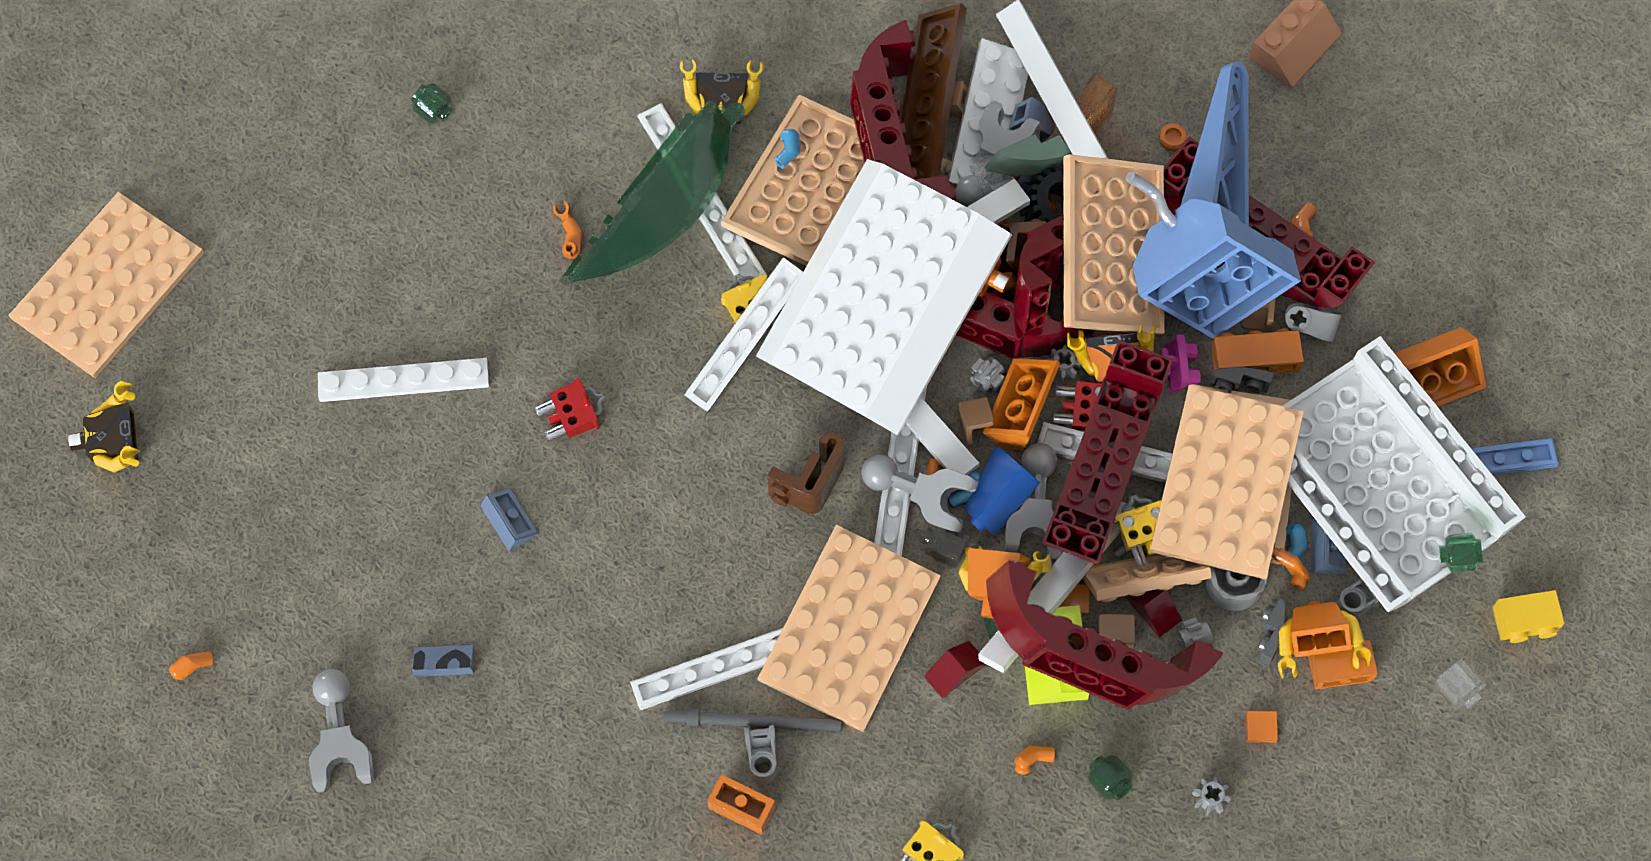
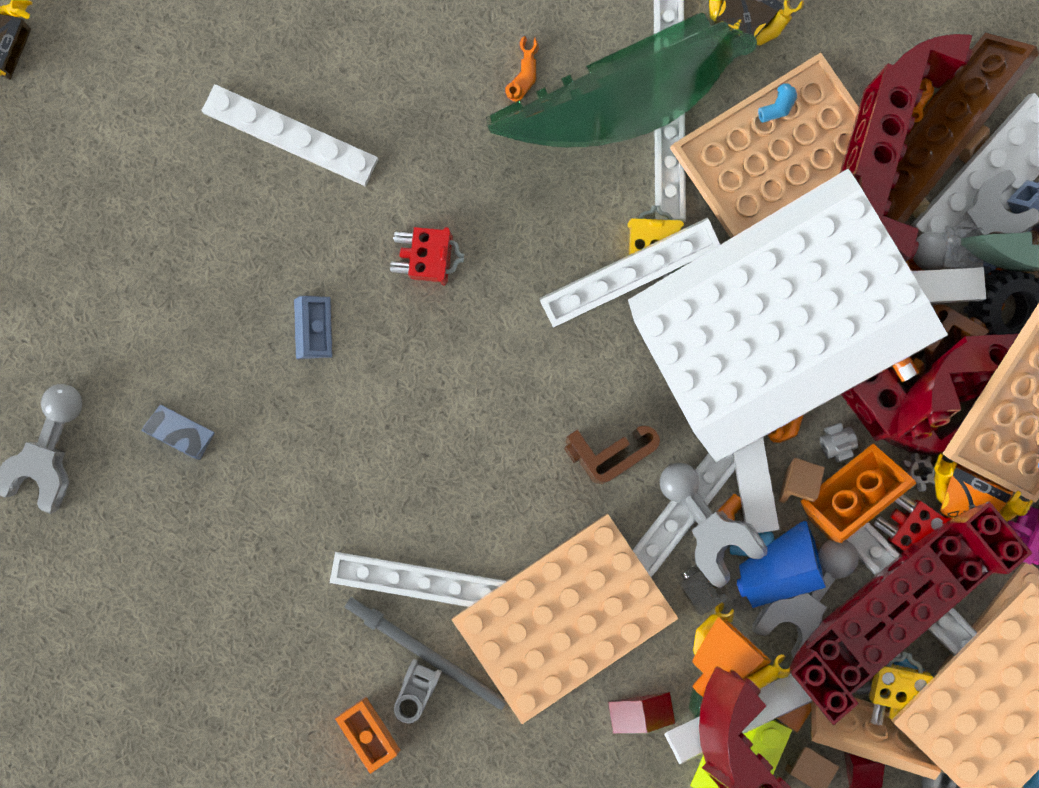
camera: 30 degrees right, 15 degrees up
none -> orange arm [768,415,804,443]
none -> orange arm [912,78,934,122]

